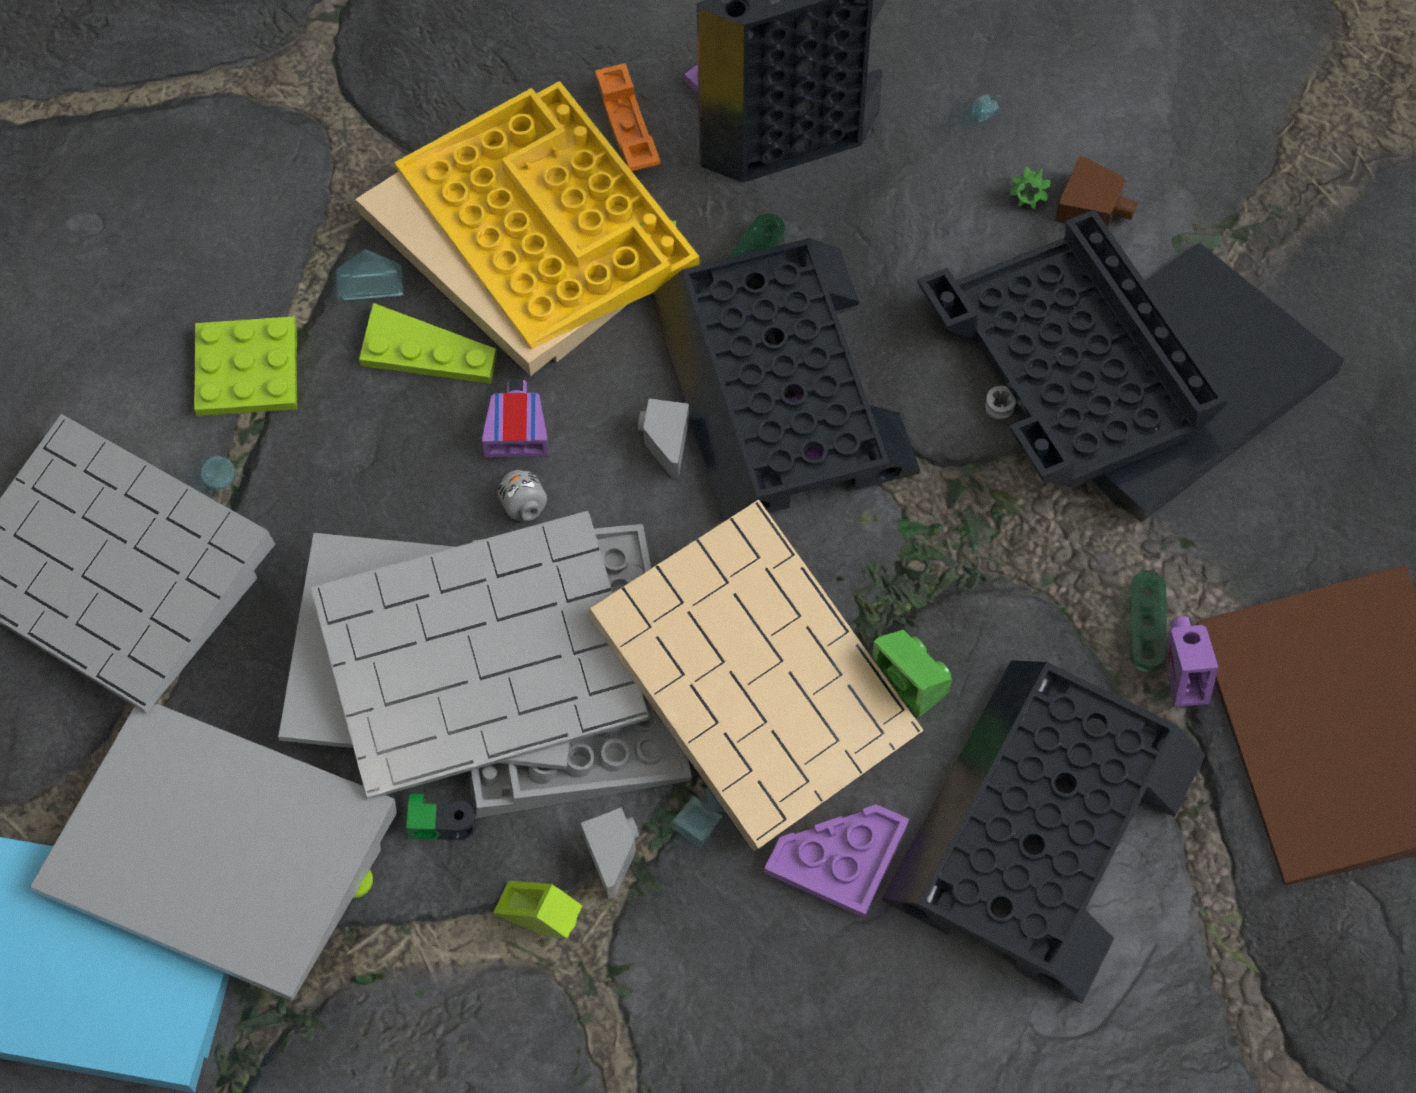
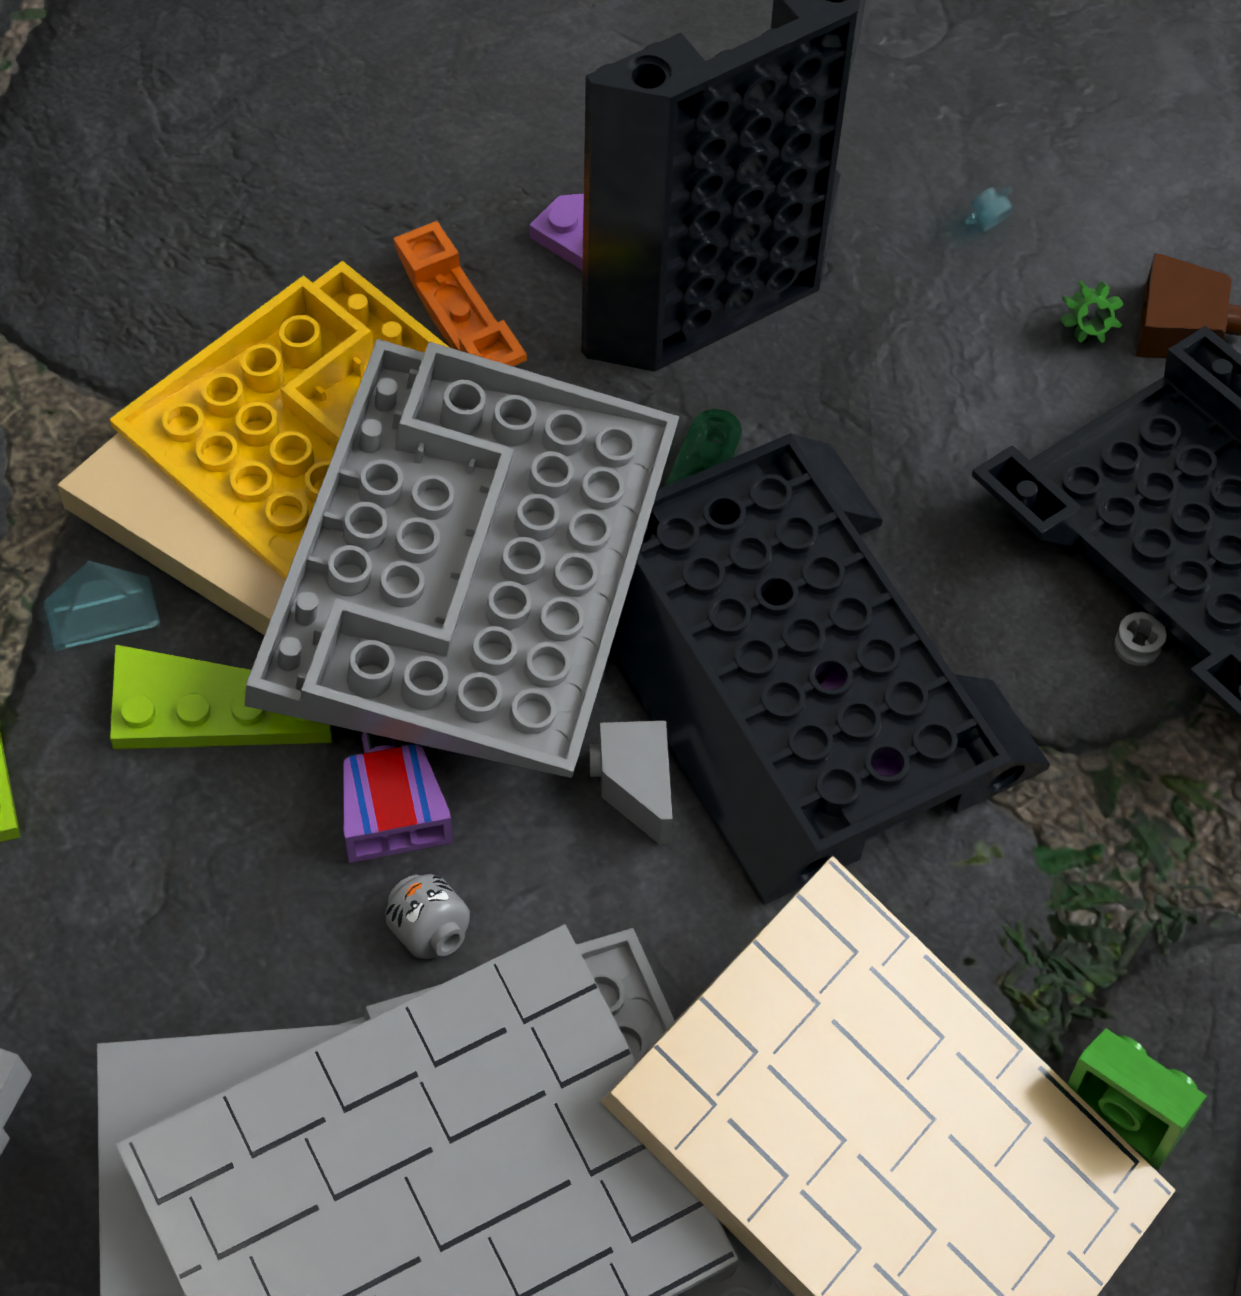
camera: 15 degrees left, 5 degrees down
none -> light grey slope [245,339,680,778]

